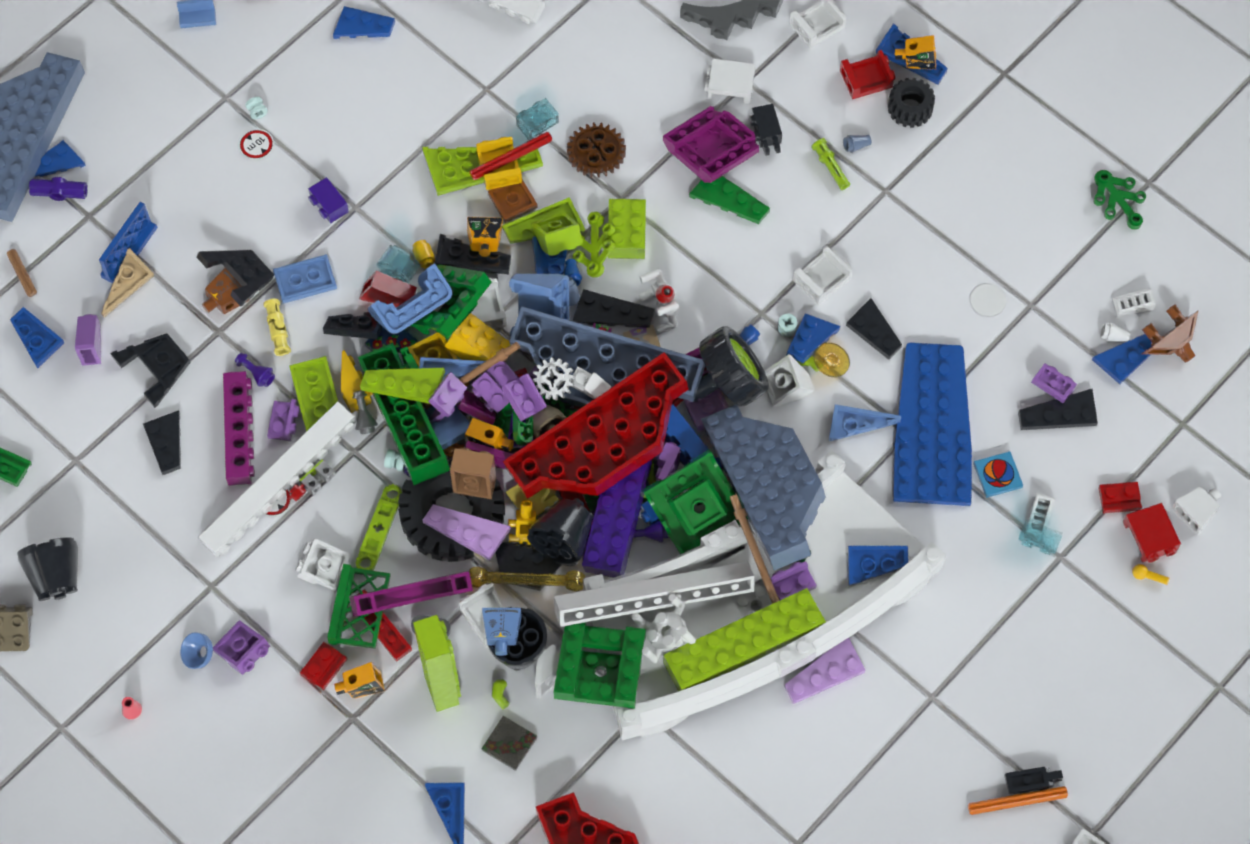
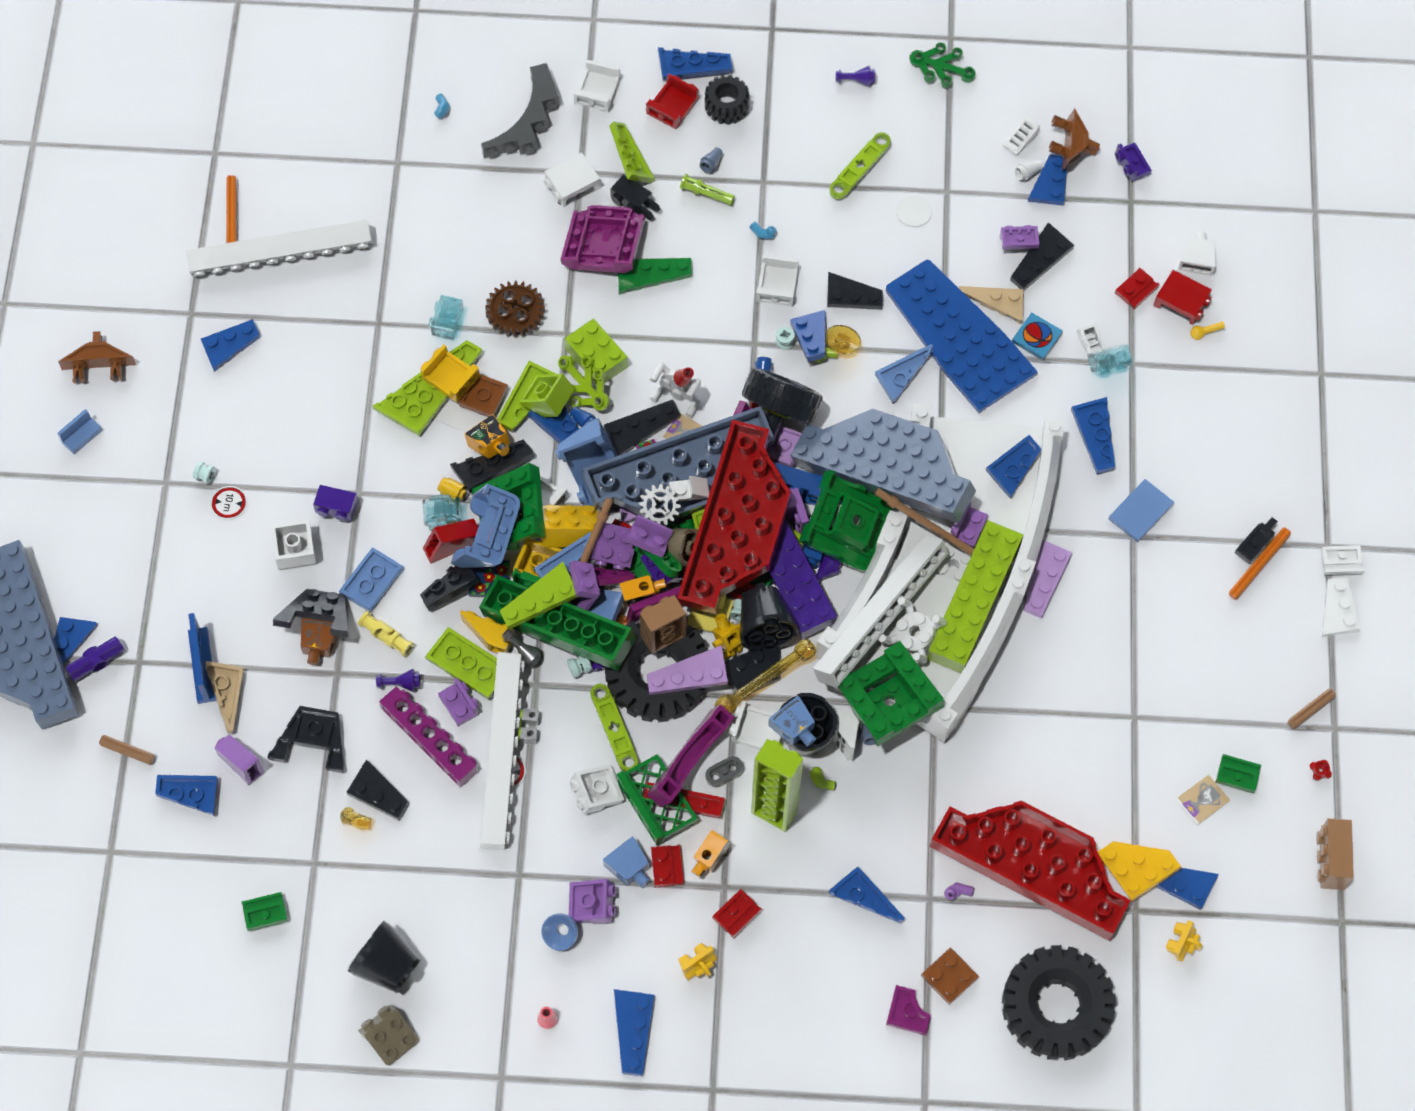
camera: 40 degrees left, 0 degrees up
red plate [289,484,307,502] -> none
red axle [470,132,552,180] -> none
clear smoke tile [481,716,537,771] -> none
white slope [765,355,815,407] -> none
light orange torso [895,35,936,69] -> none
none -> white brick [271,519,317,569]
none -> clear yellow arm [340,807,372,830]
none -> medium blue torso [603,836,650,888]
none -> lime wing [609,121,655,183]
none -> blue wing [614,989,654,1077]
none -> yellow hips [678,943,717,981]
none -> red plate [712,889,762,938]
none -> dark azure arm [749,222,777,239]
none -> lime piece [829,132,891,199]
none -> dark purple piece [835,65,875,87]
none -> tan wing [959,286,1023,324]
none -> blue wing [1071,397,1115,474]
none -> medium blue tile [1108,479,1174,542]
none -> dark purple bracket [1115,142,1152,181]

